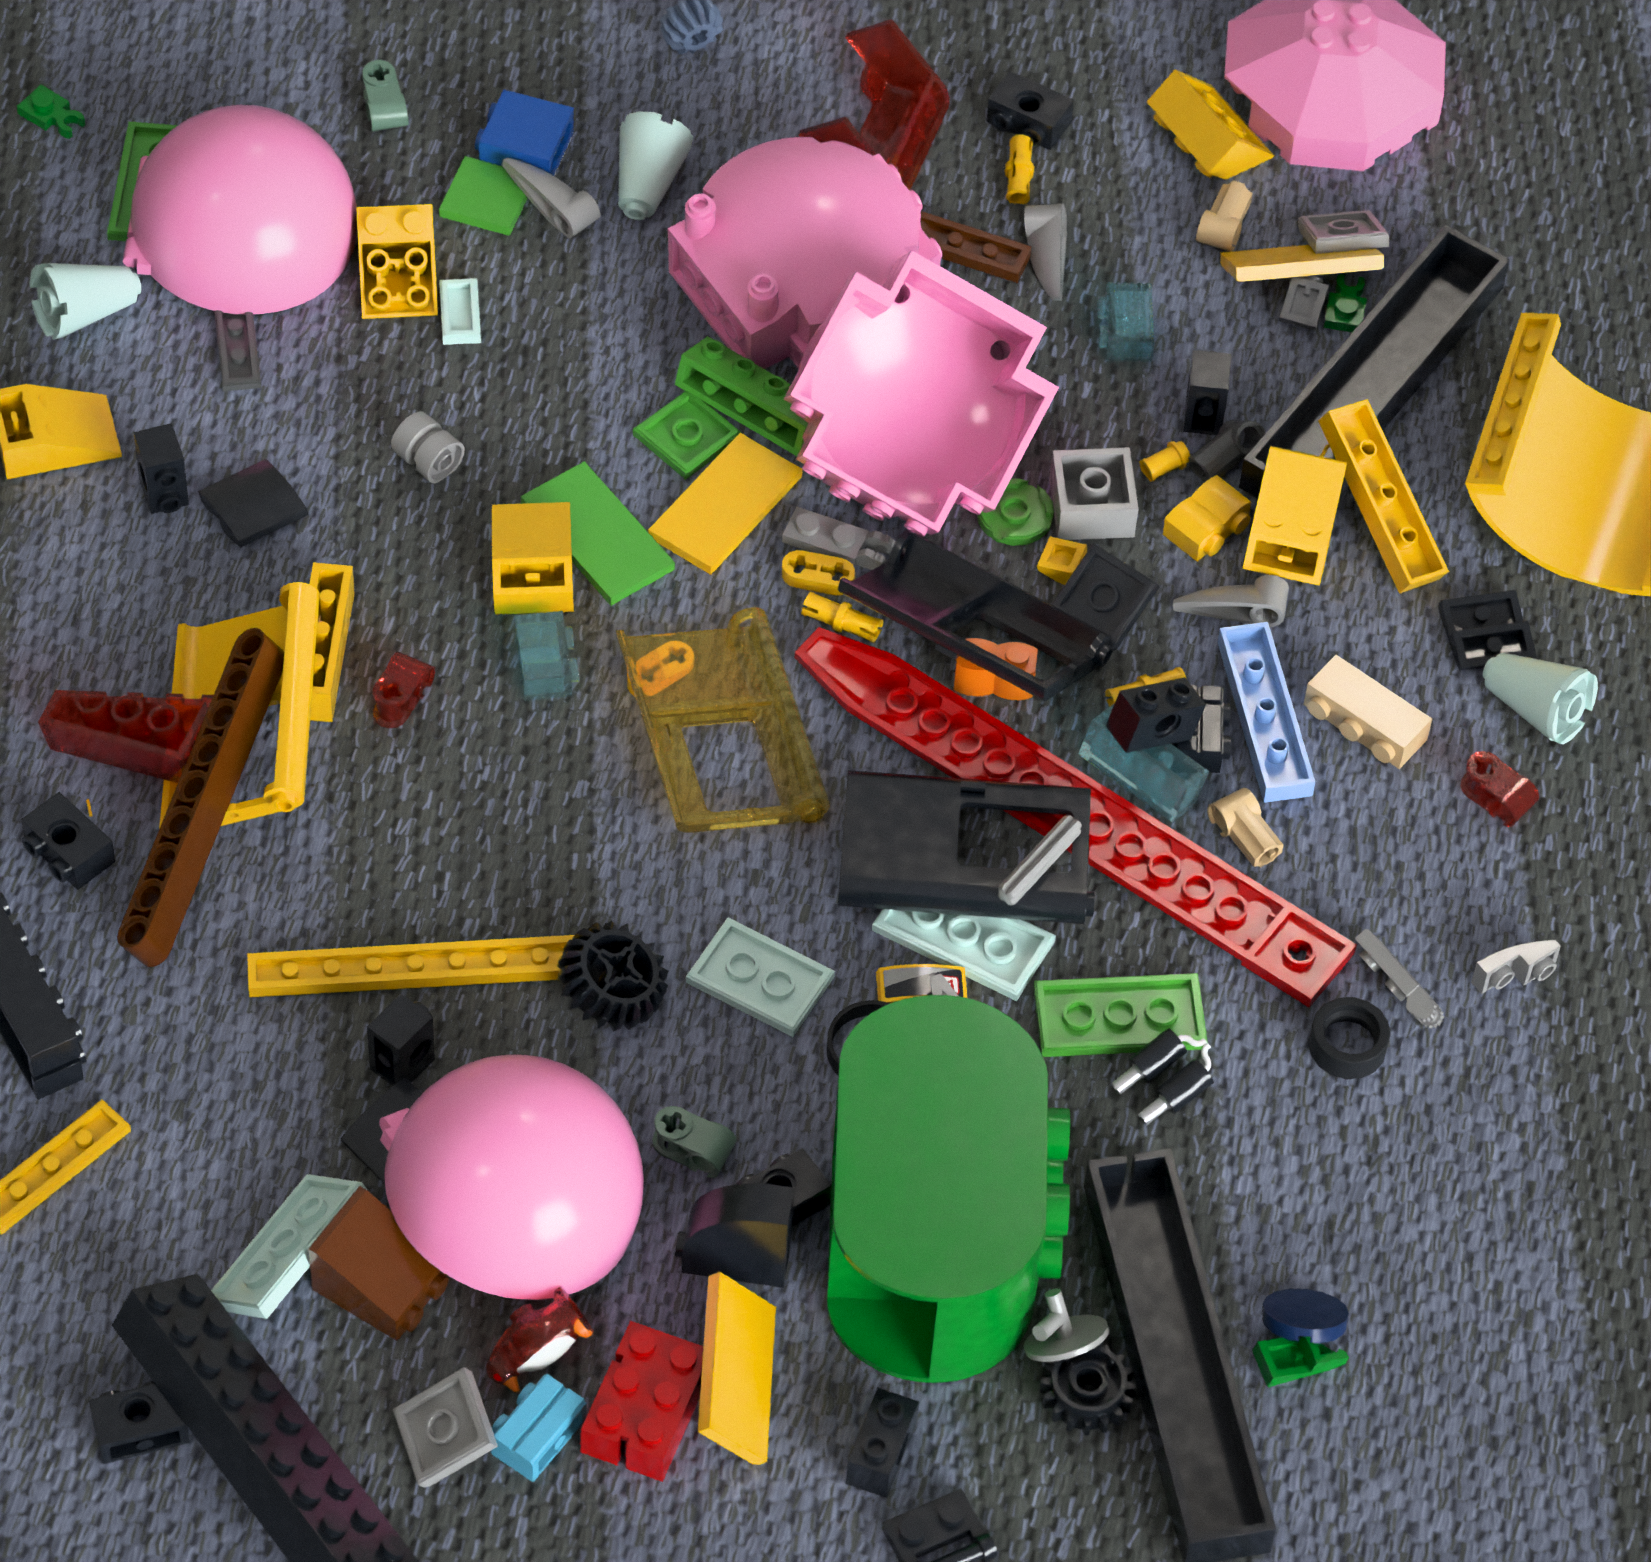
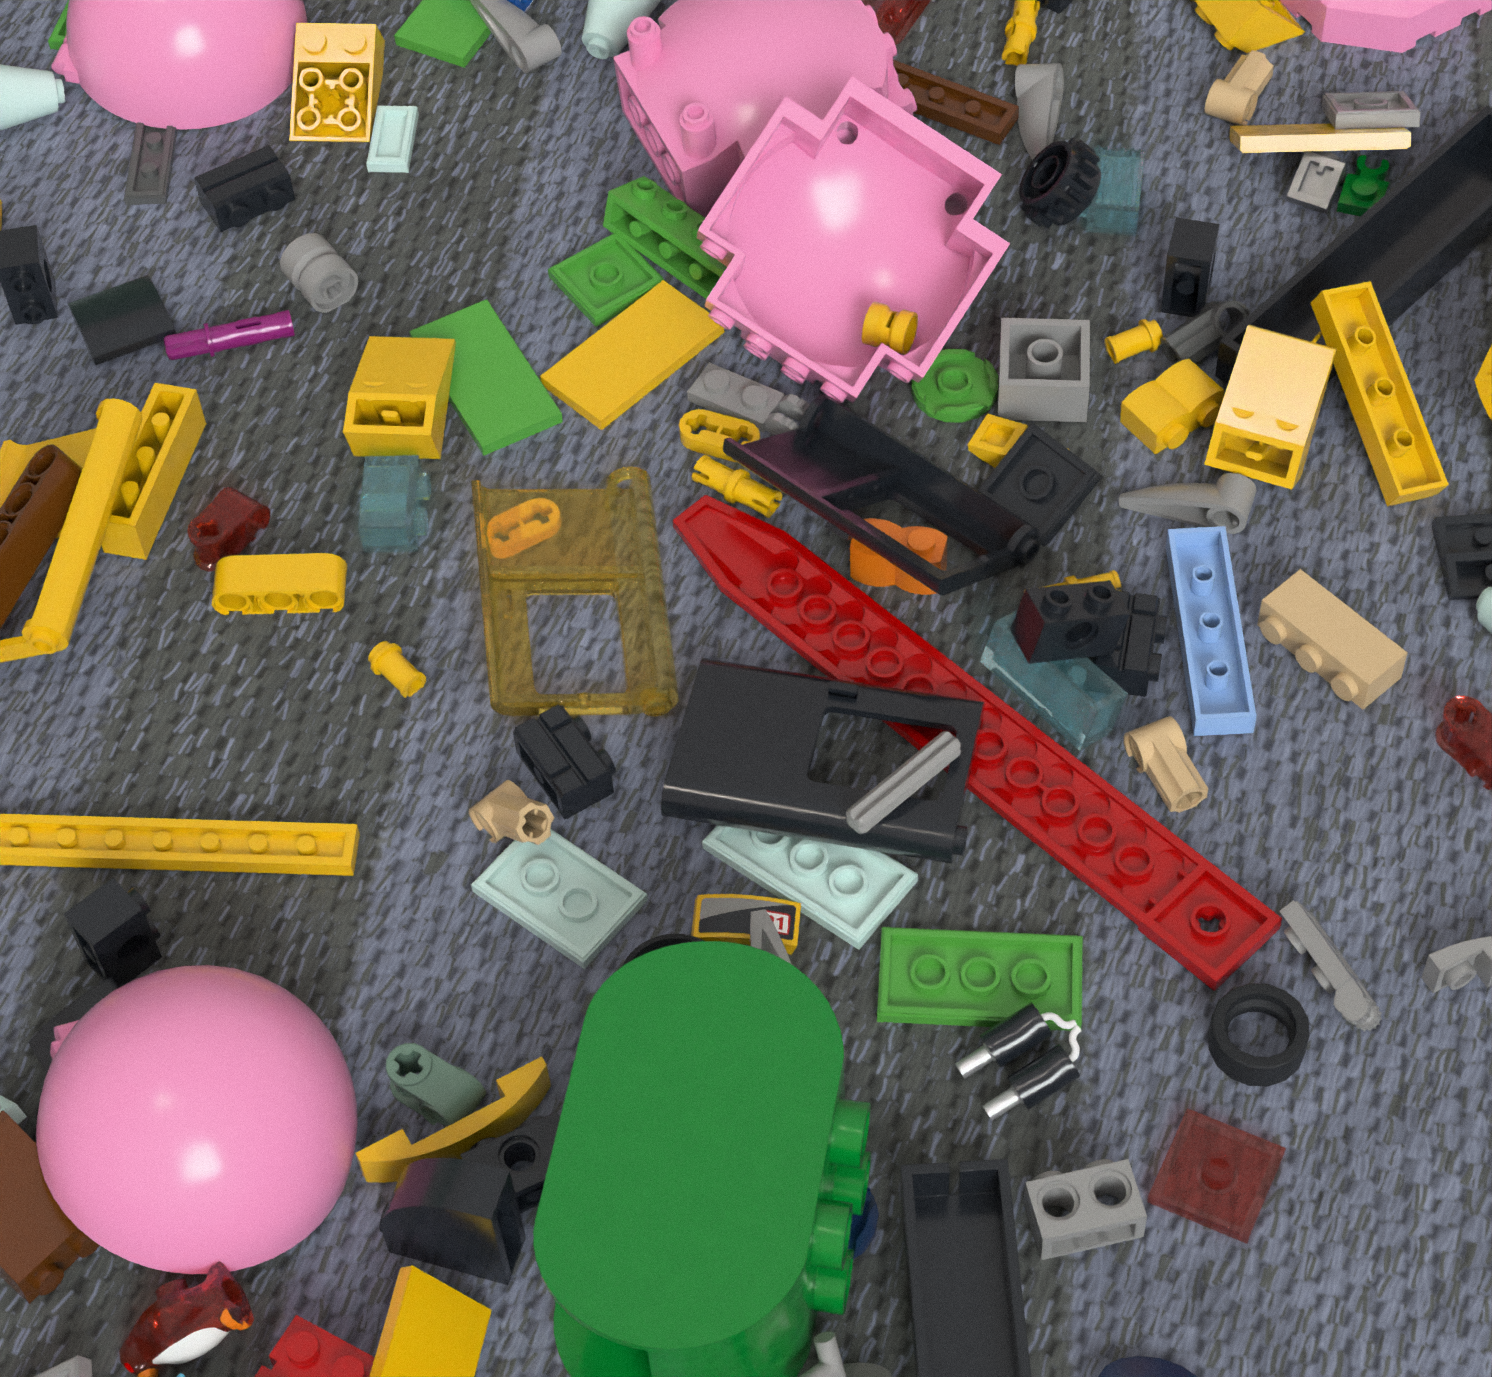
camera: 15 degrees right, 0 degrees up
black gear [556,920,669,1032] -> none
none -> magenta axle [164,310,295,360]
none -> black brick [194,145,295,232]
none -> yellow beam [212,553,347,615]
none -> yellow slope [355,1056,551,1183]
none -> yellow pin [368,641,426,698]
none -> tan piece [468,780,554,845]
none -> black brick [513,704,616,820]
none -> yellow wheel [861,302,918,355]
none -> black gear [1019,138,1101,228]
none -> light grey brick [1023,1159,1147,1260]
none -> clear red plate [1147,1108,1286,1244]

